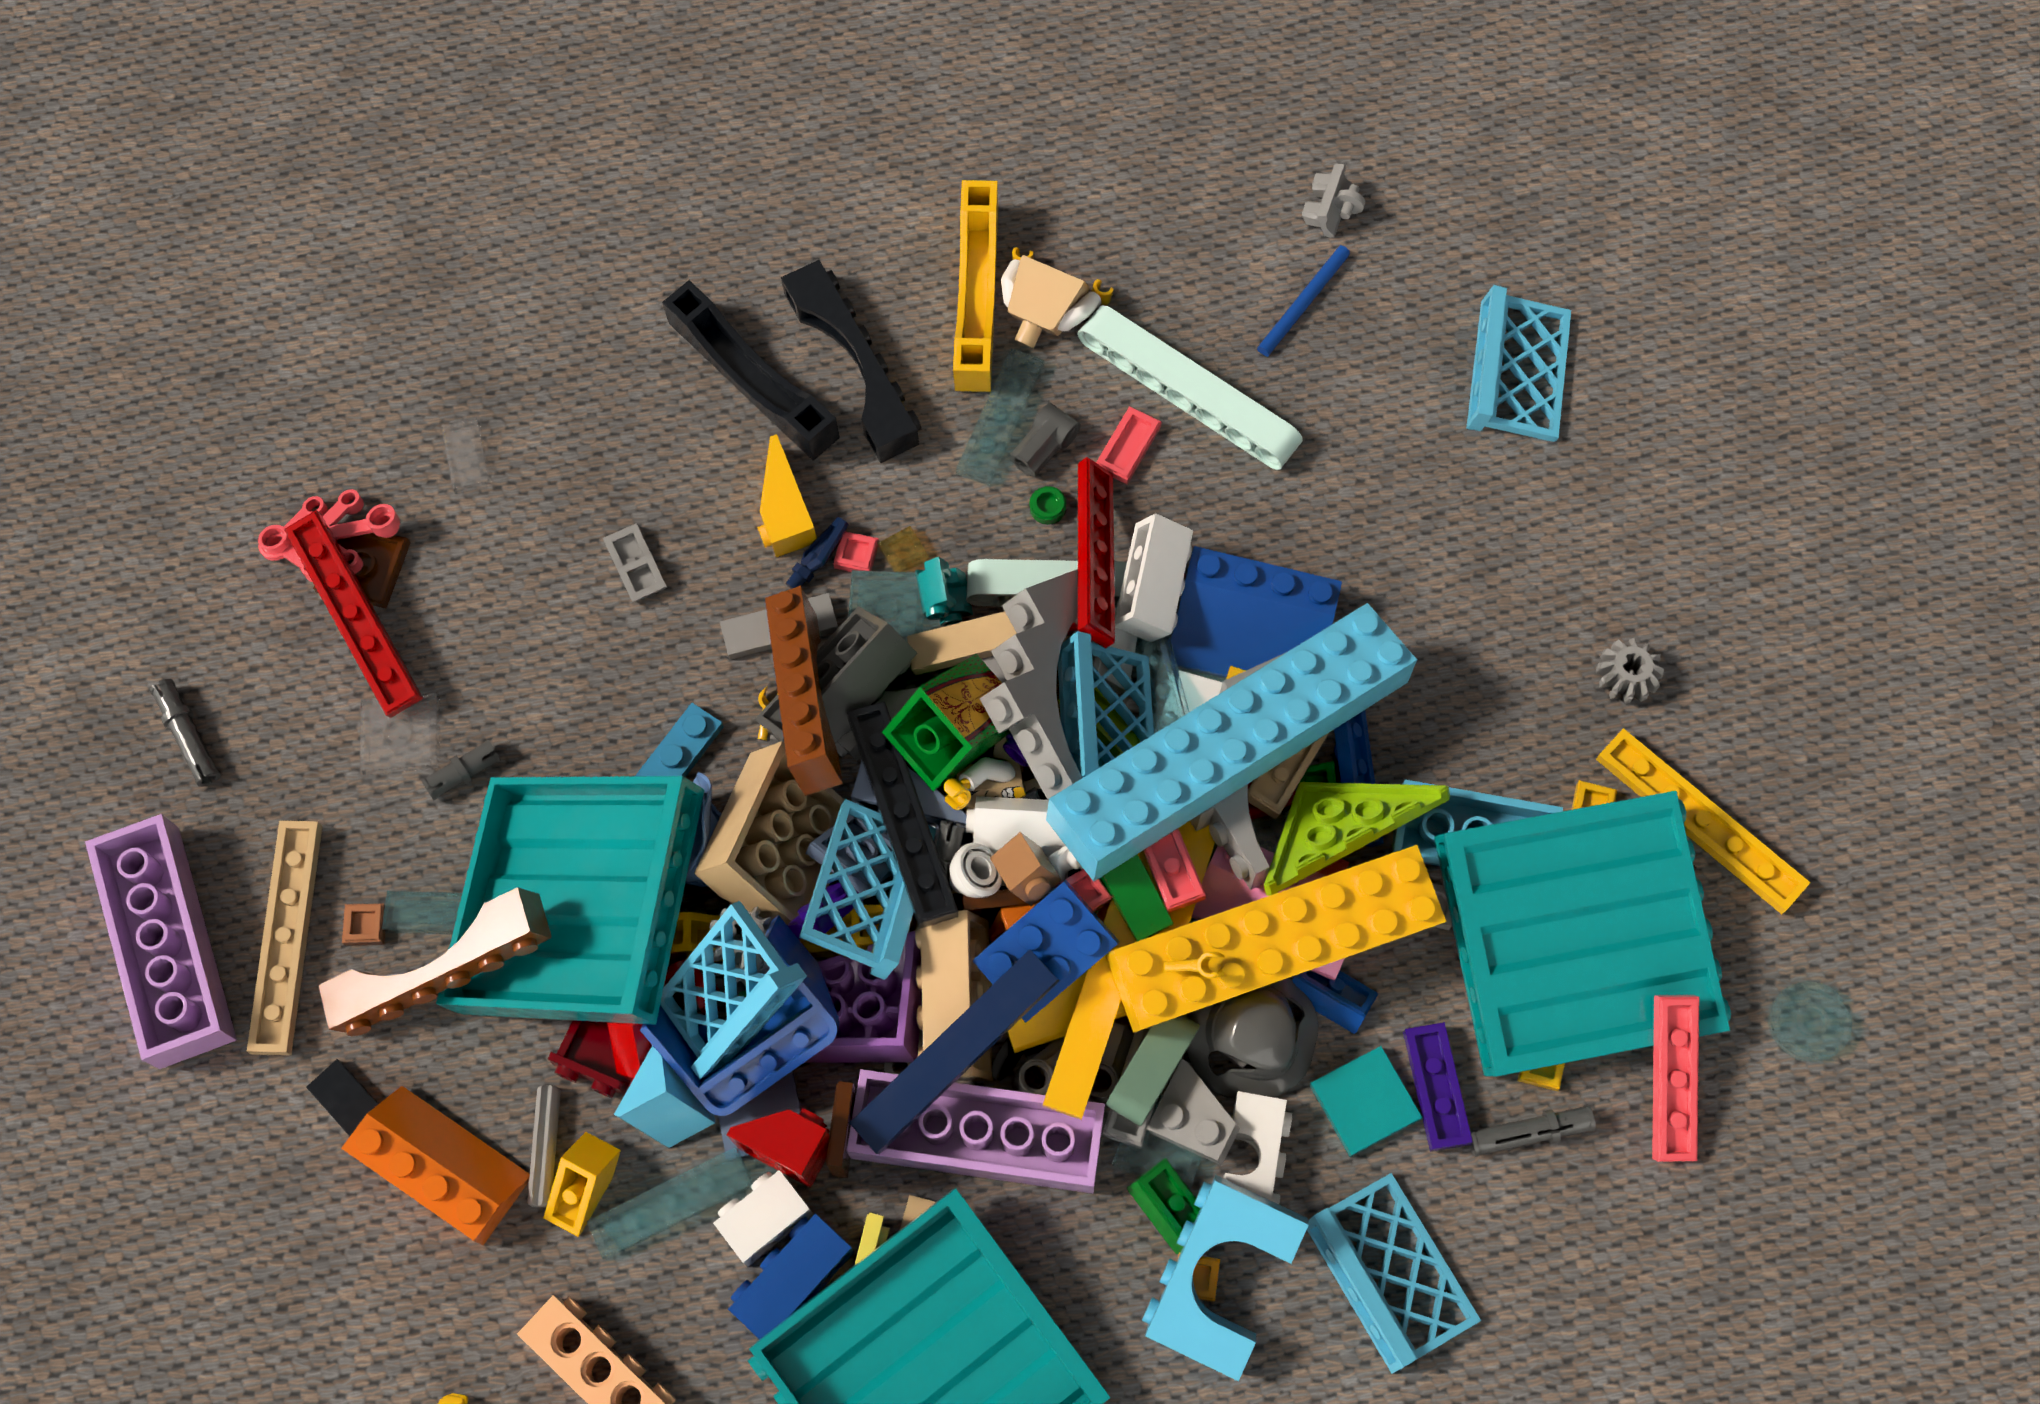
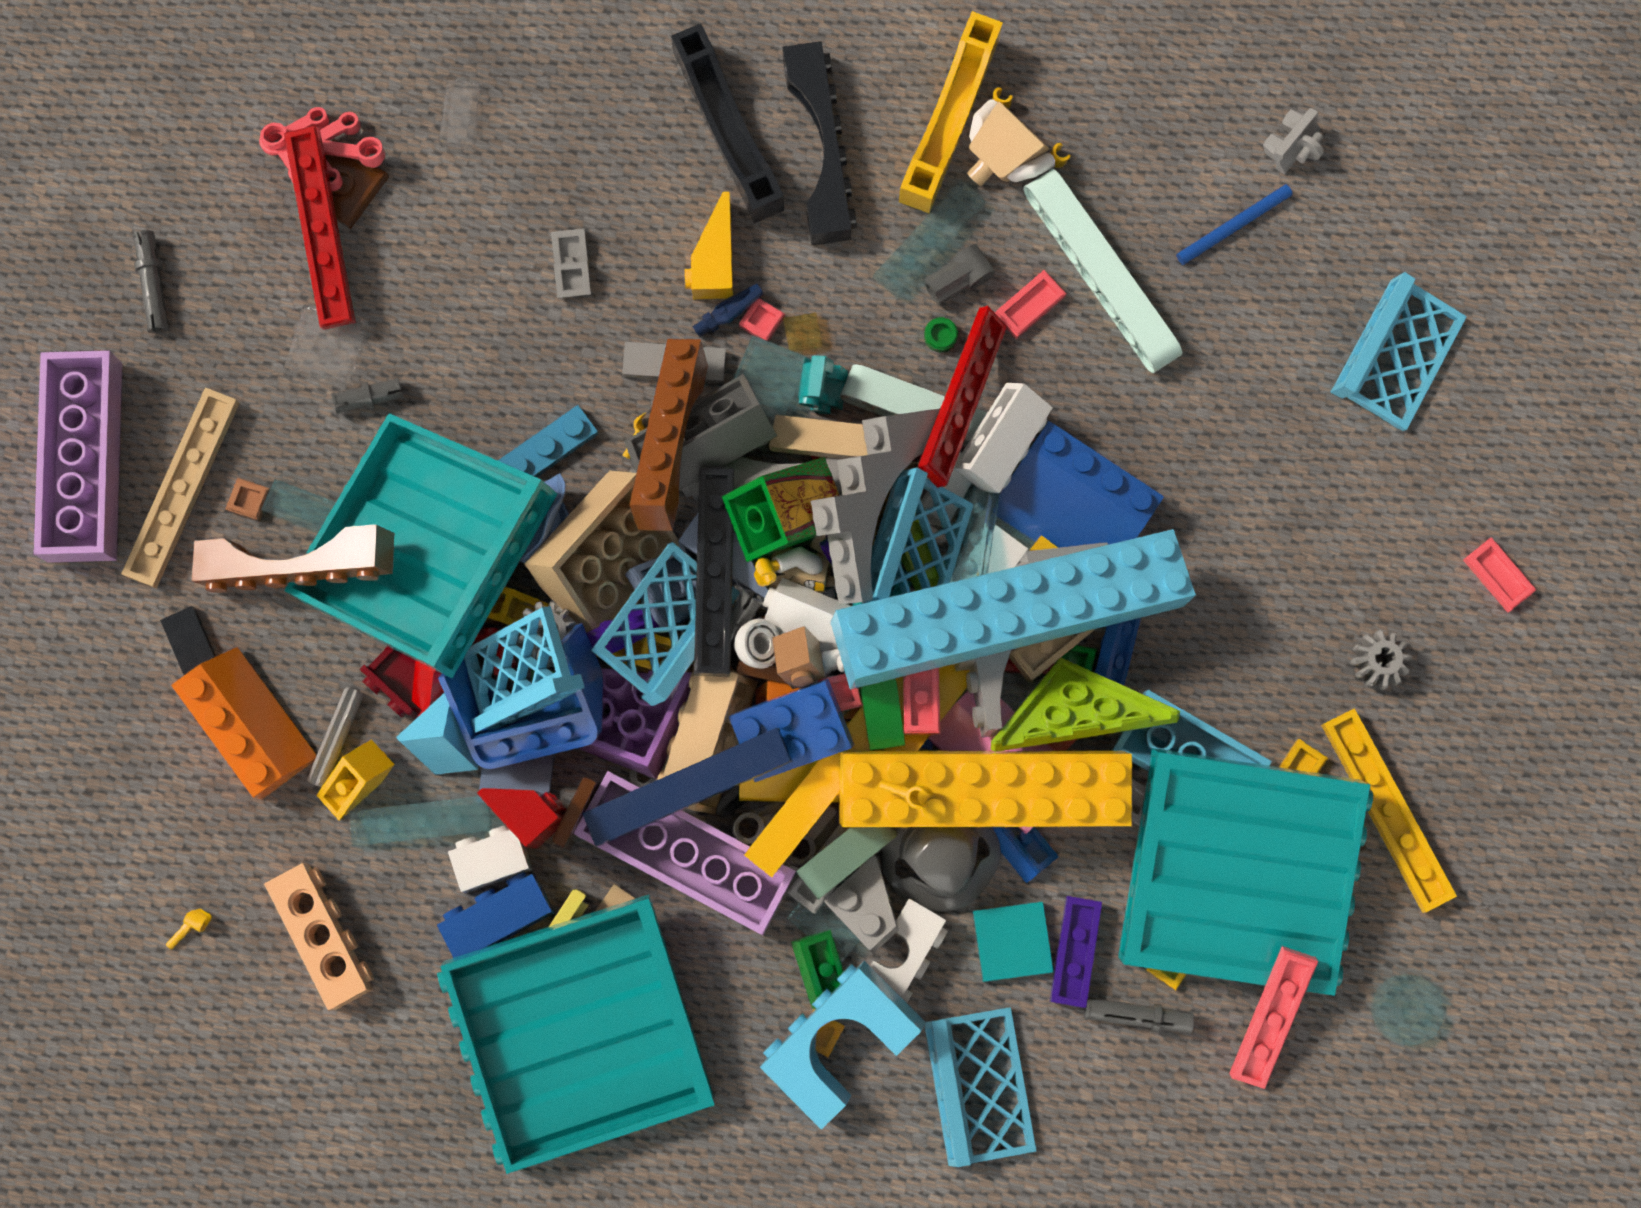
camera: 15 degrees right, 10 degrees up
none -> coral tile [1463,537,1536,612]

